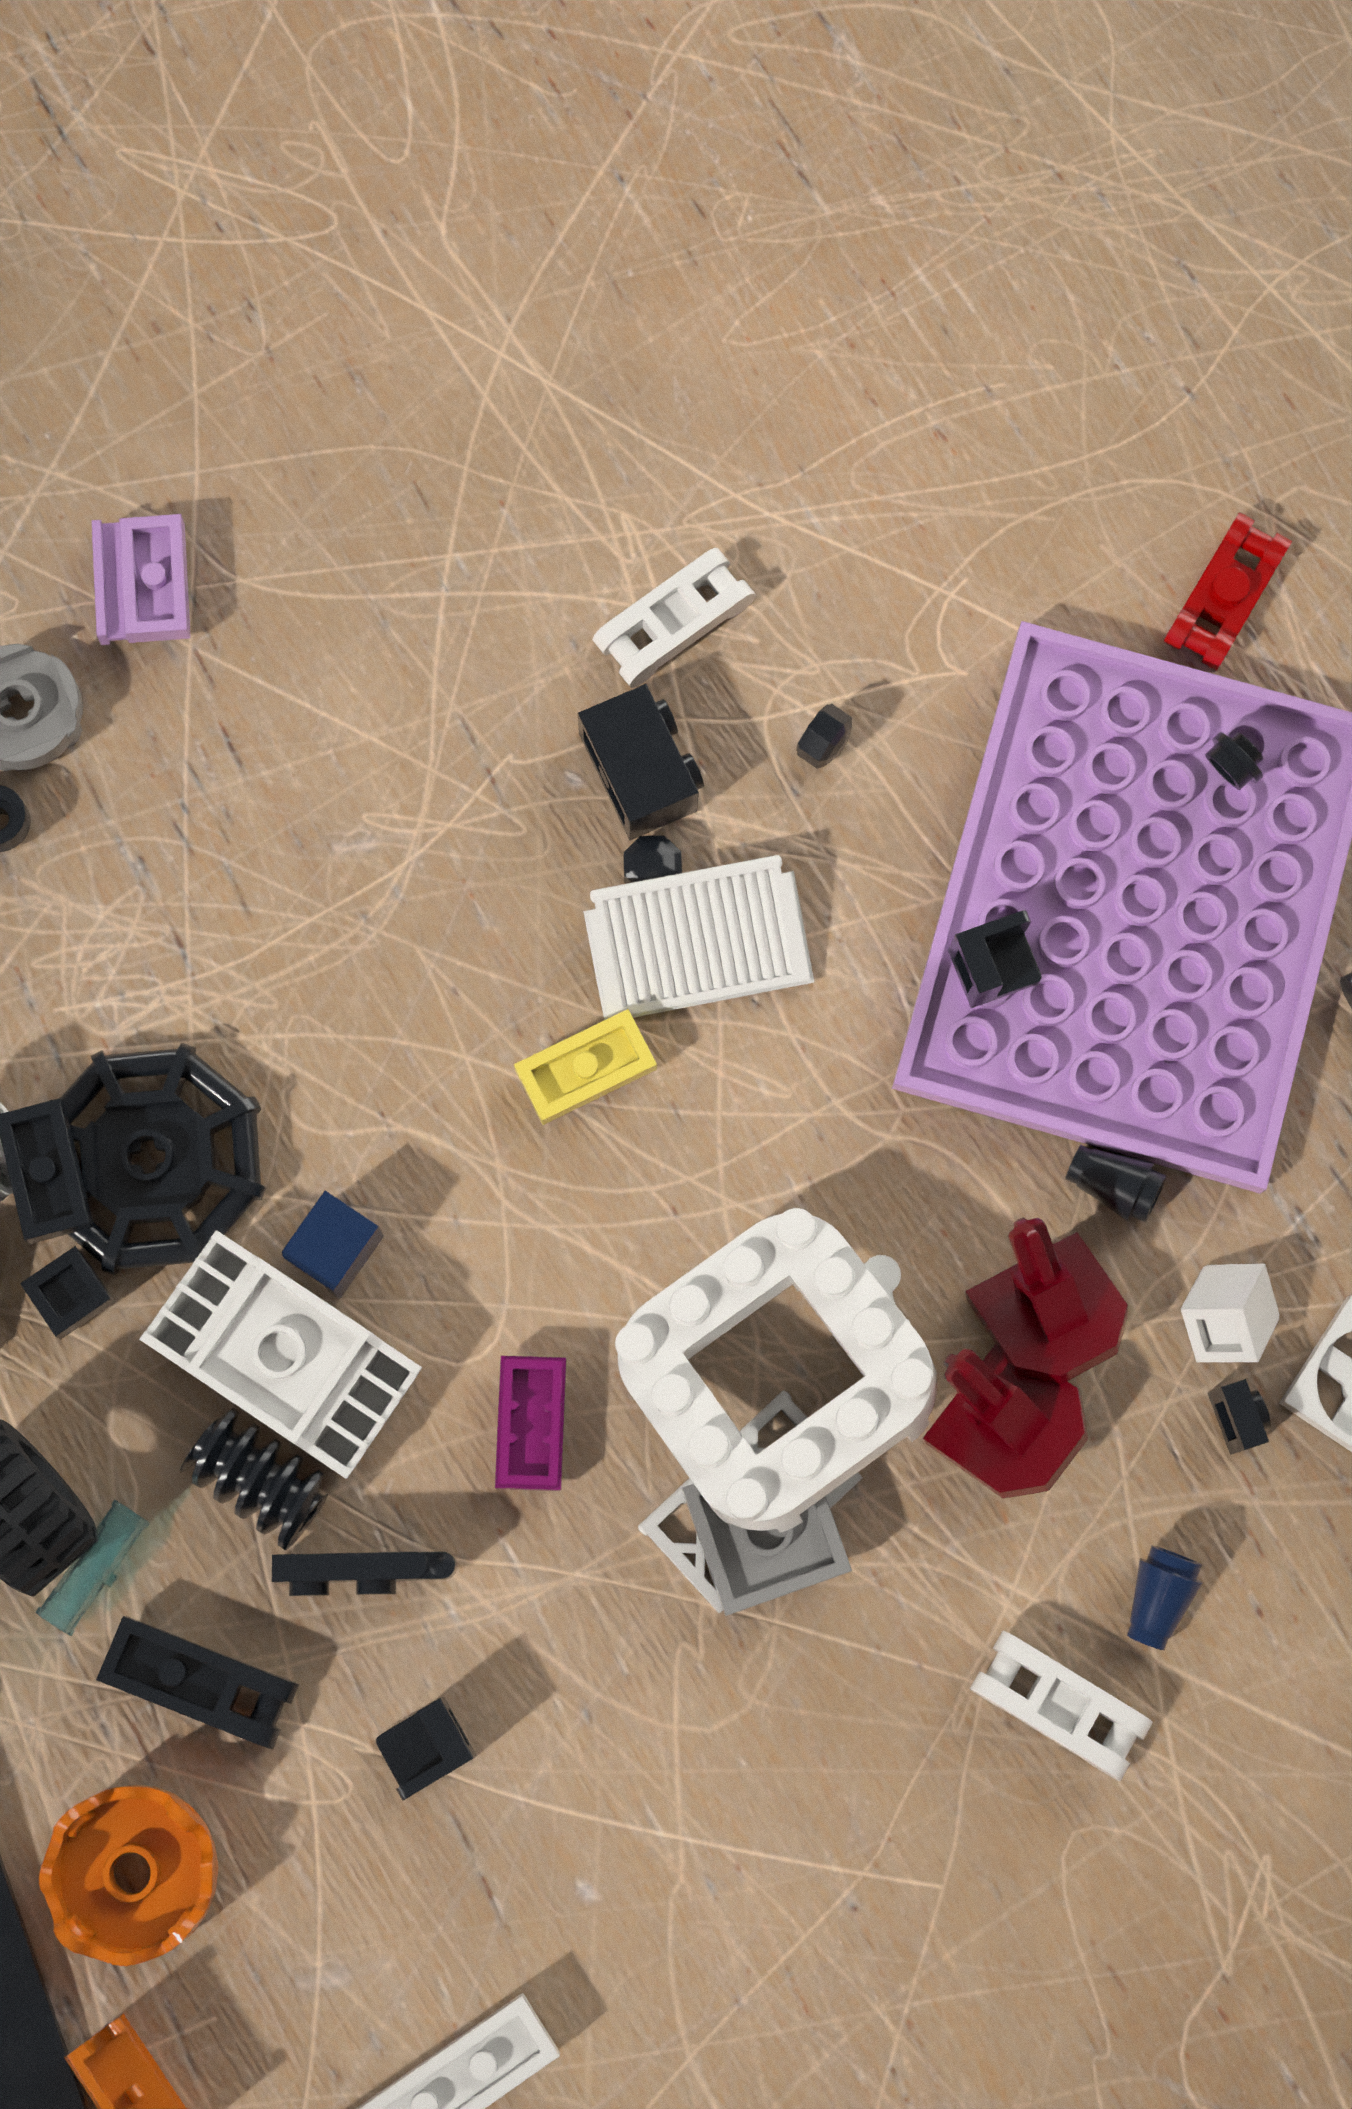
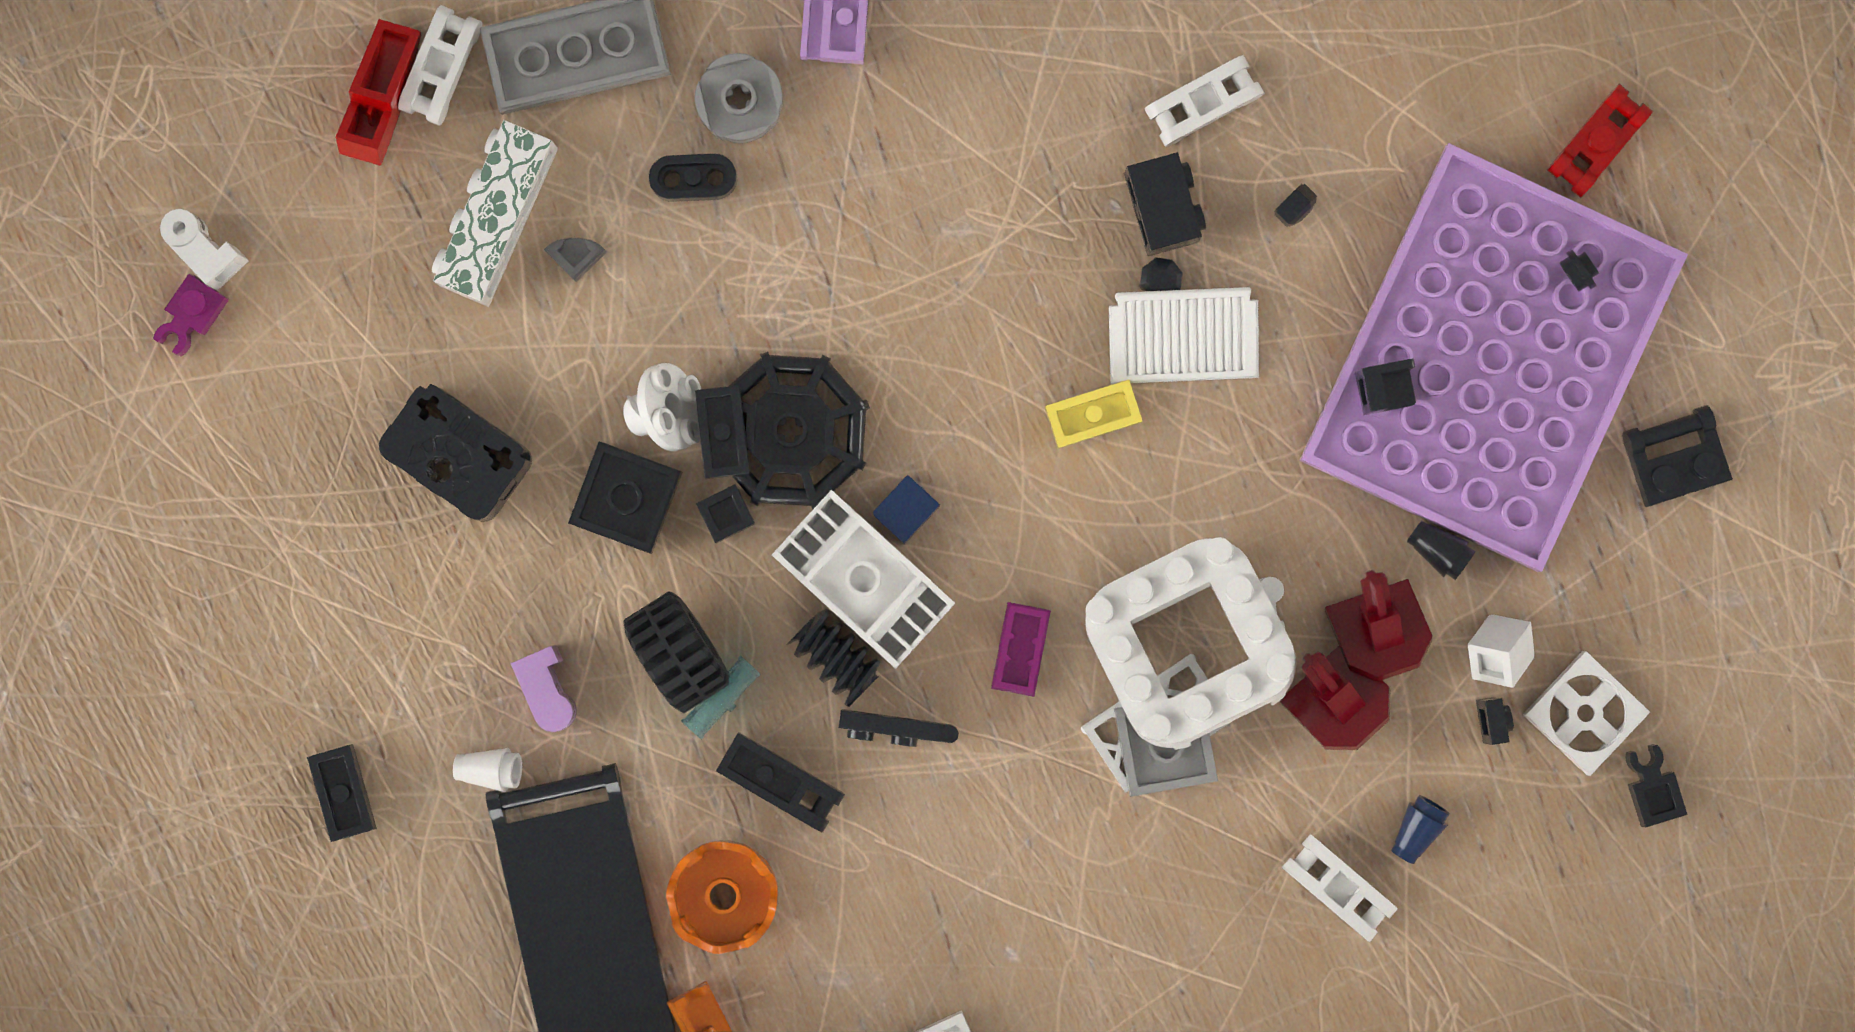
camera: 15 degrees right, 10 degrees up
black panel [376,1697,477,1801] -> none

